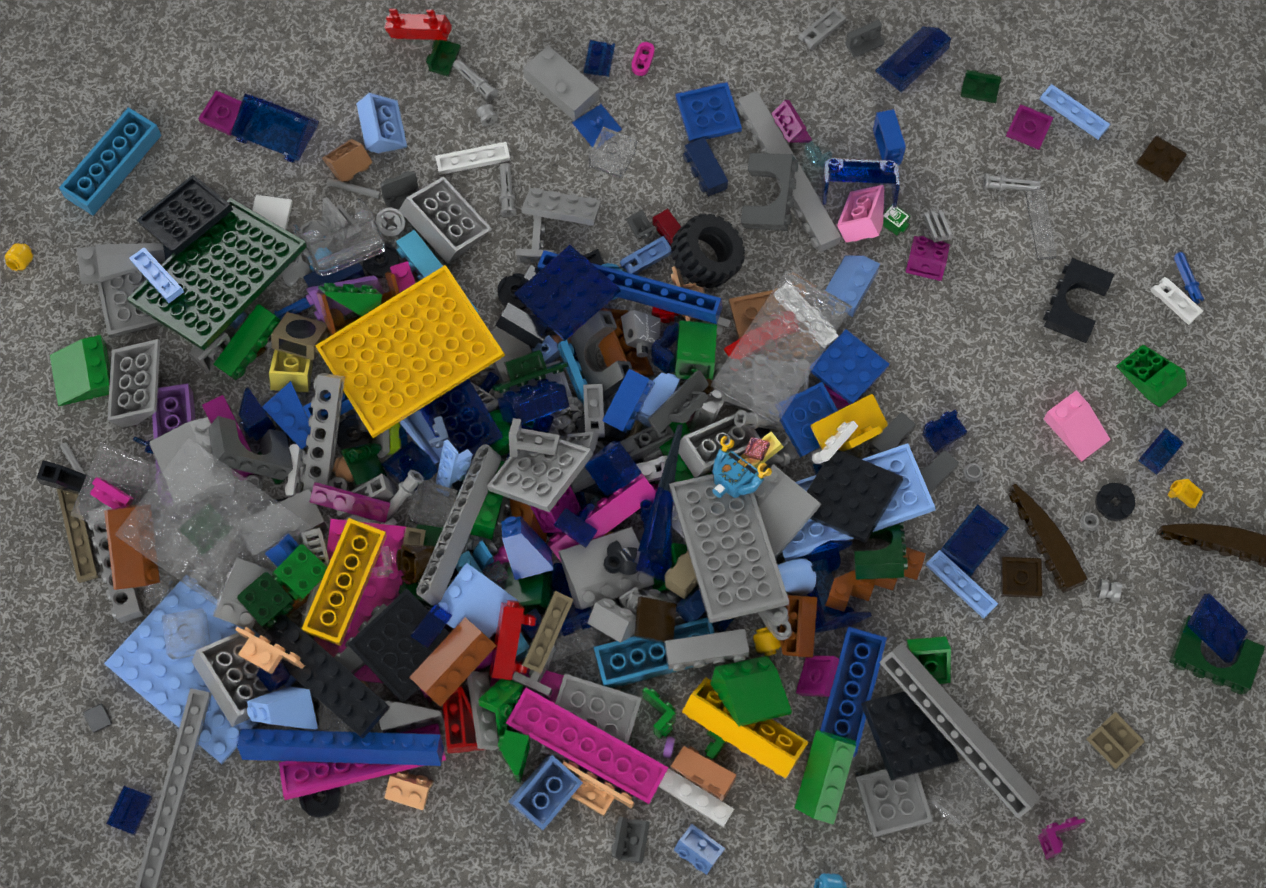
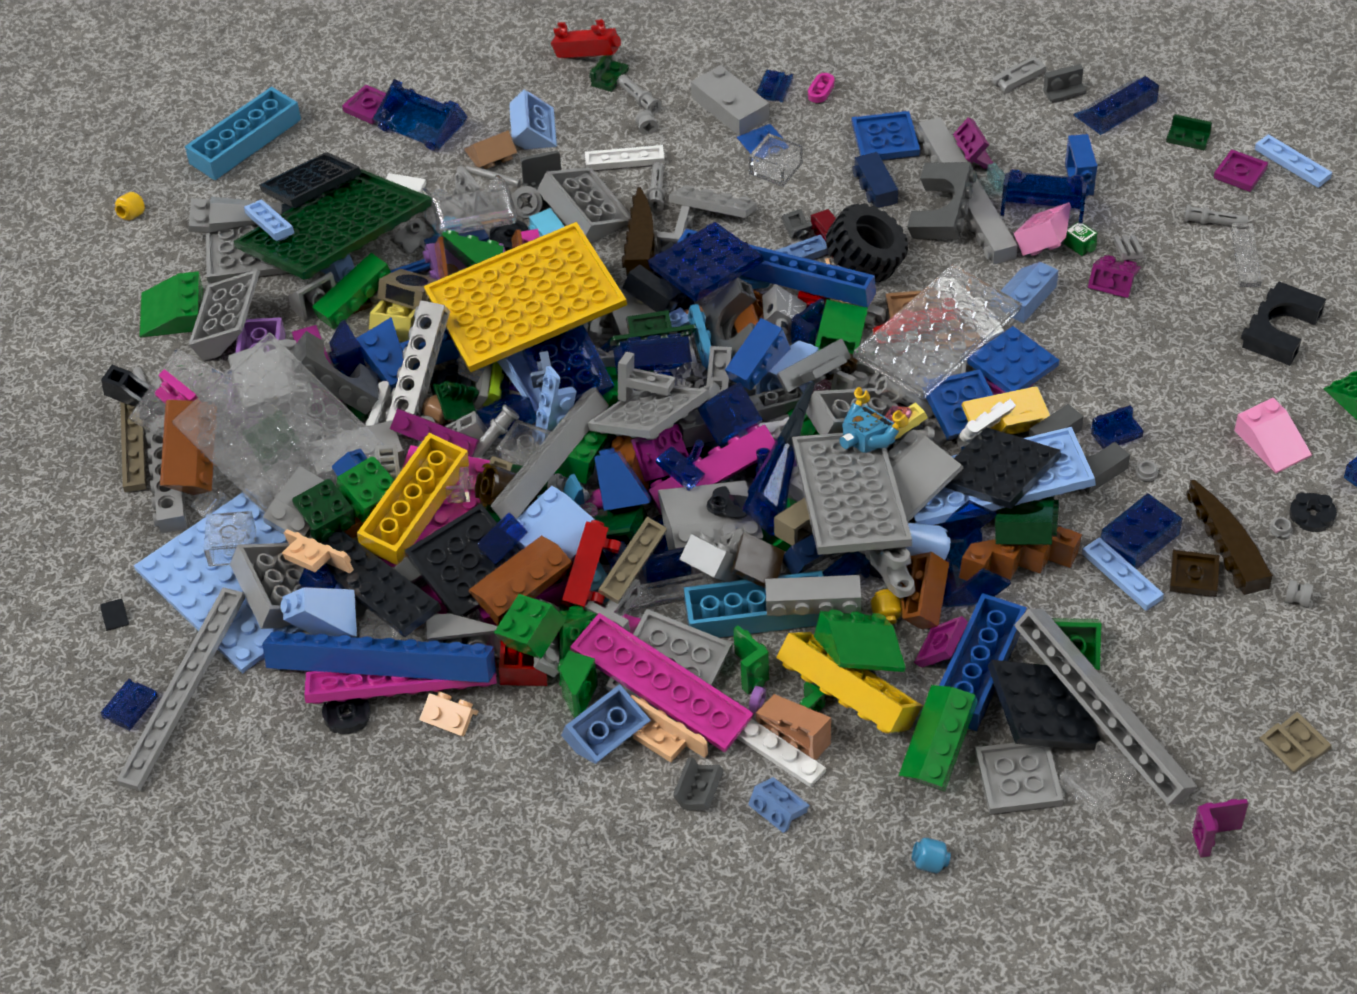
camera: 10 degrees right, 20 degrees down
none -> green brick [494,594,566,659]
none -> dark brown slope [622,187,655,276]

